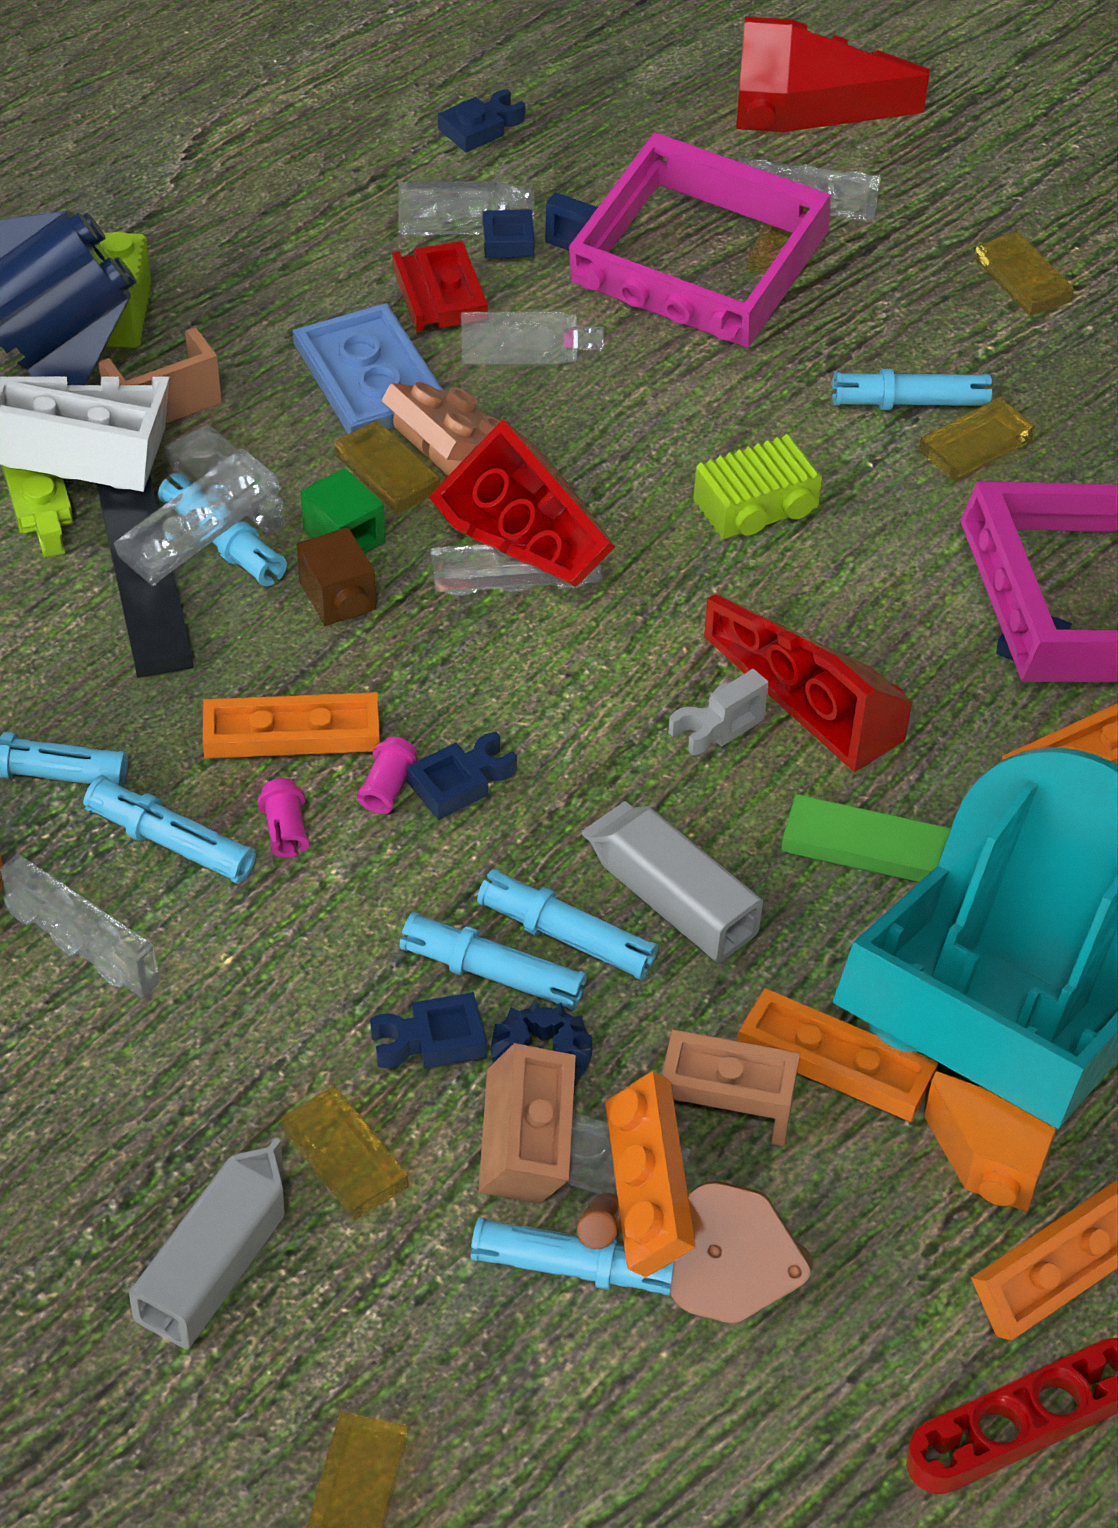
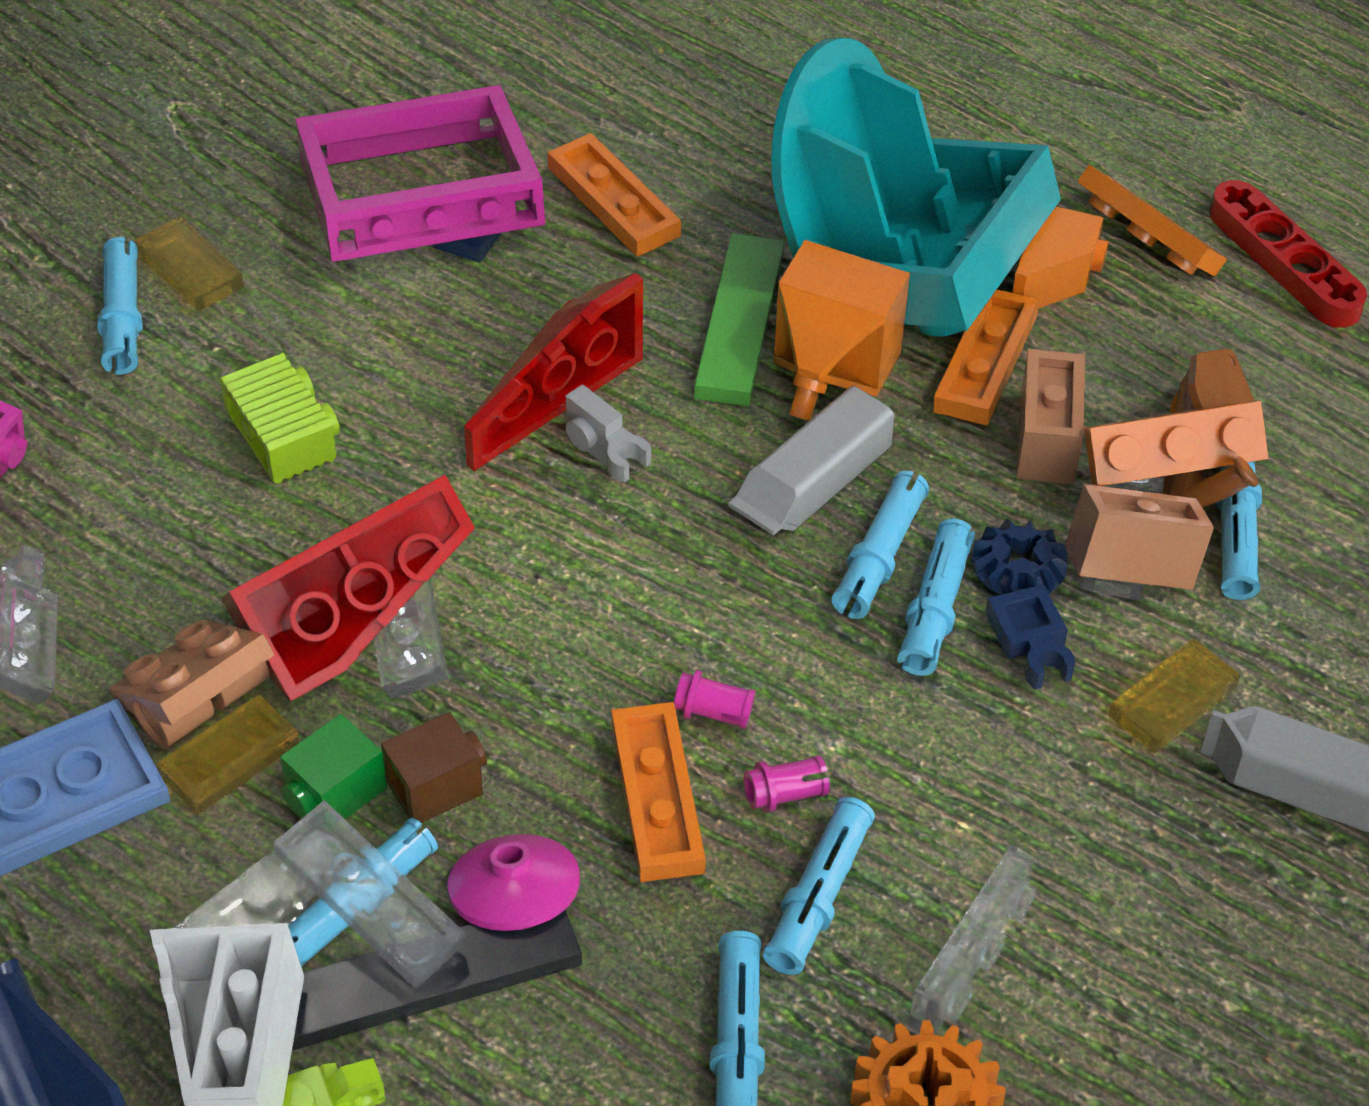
camera: 95 degrees left, 0 degrees up
nougat panel [99,327,222,423] -> none
dark blue plate [406,732,517,820] -> none
none -> dark pink dish [447,834,580,931]
none -> orange piece [773,240,910,421]

